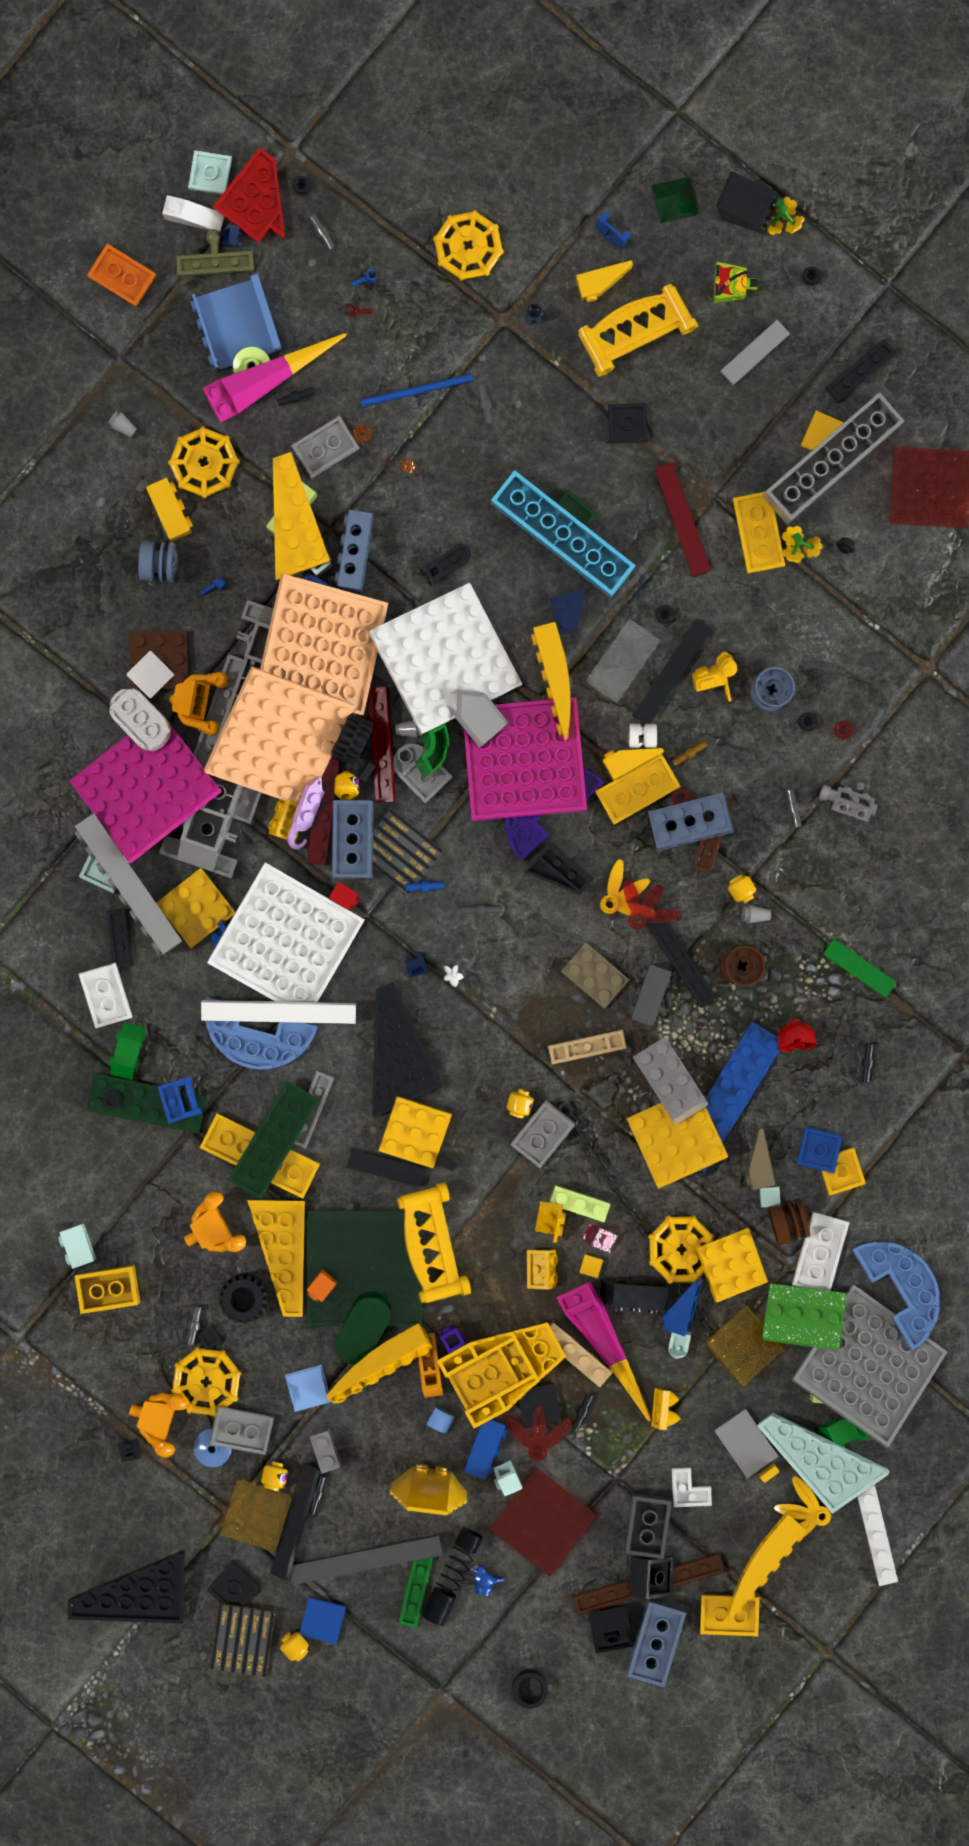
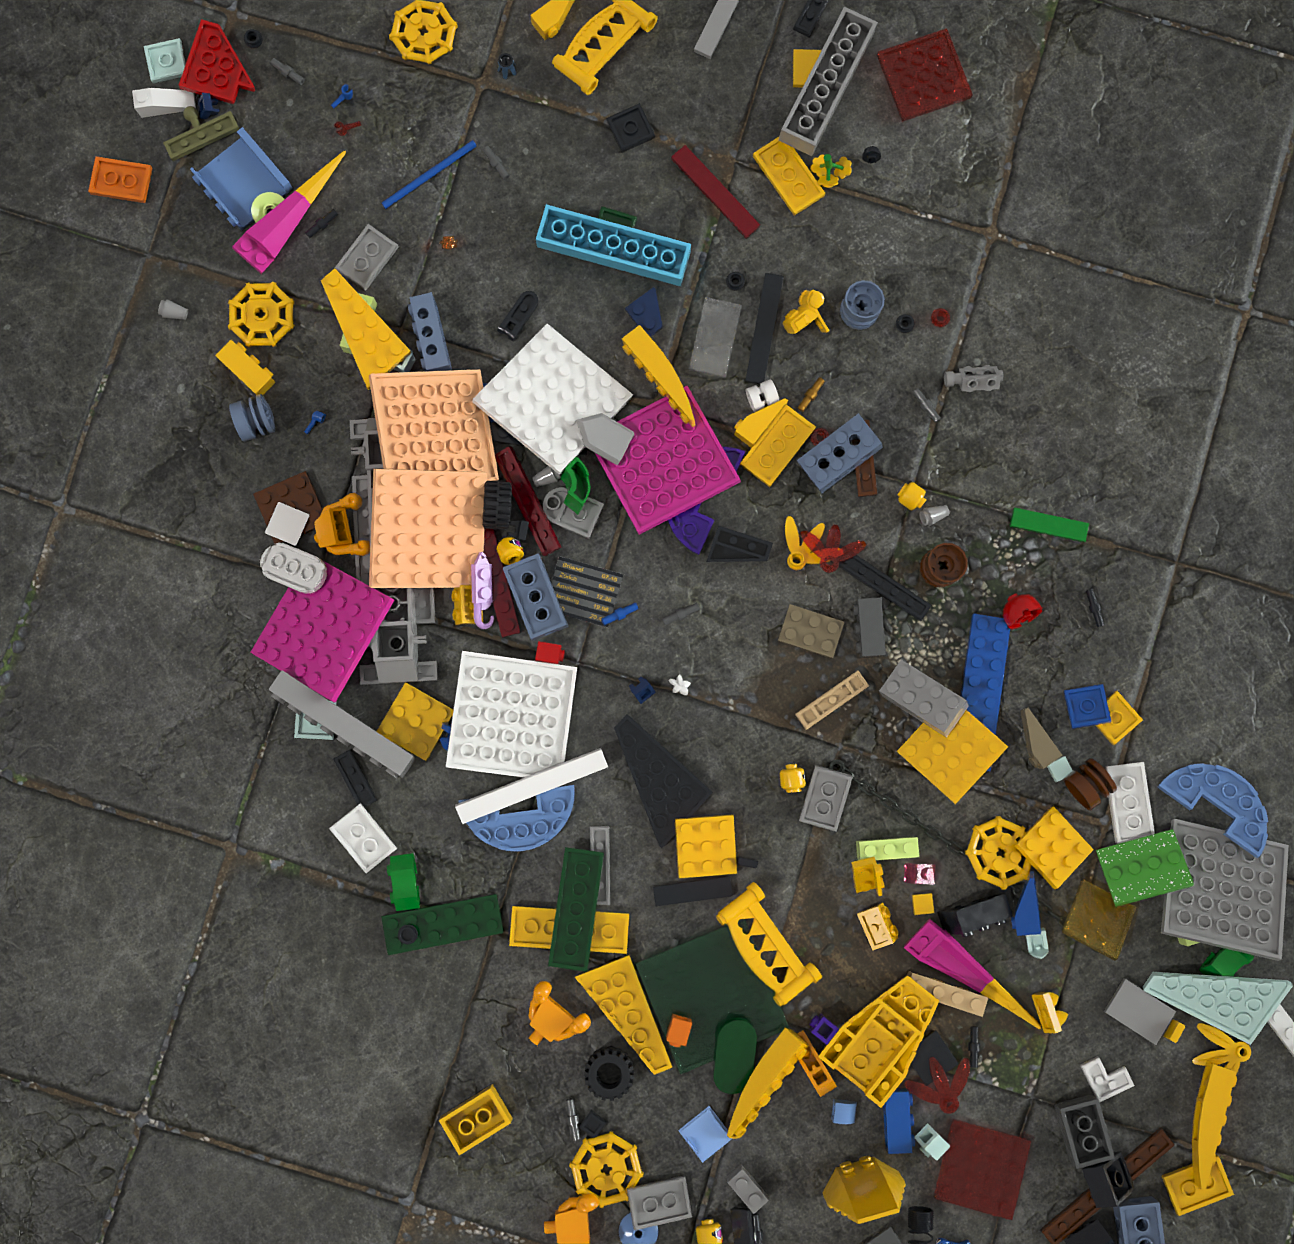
camera: 25 degrees left, 5 degrees down
light aqua brick [58,1223,96,1269] -> none
blue plate [157,1076,202,1123] -> none
clear orange plate [353,424,372,443] -> none

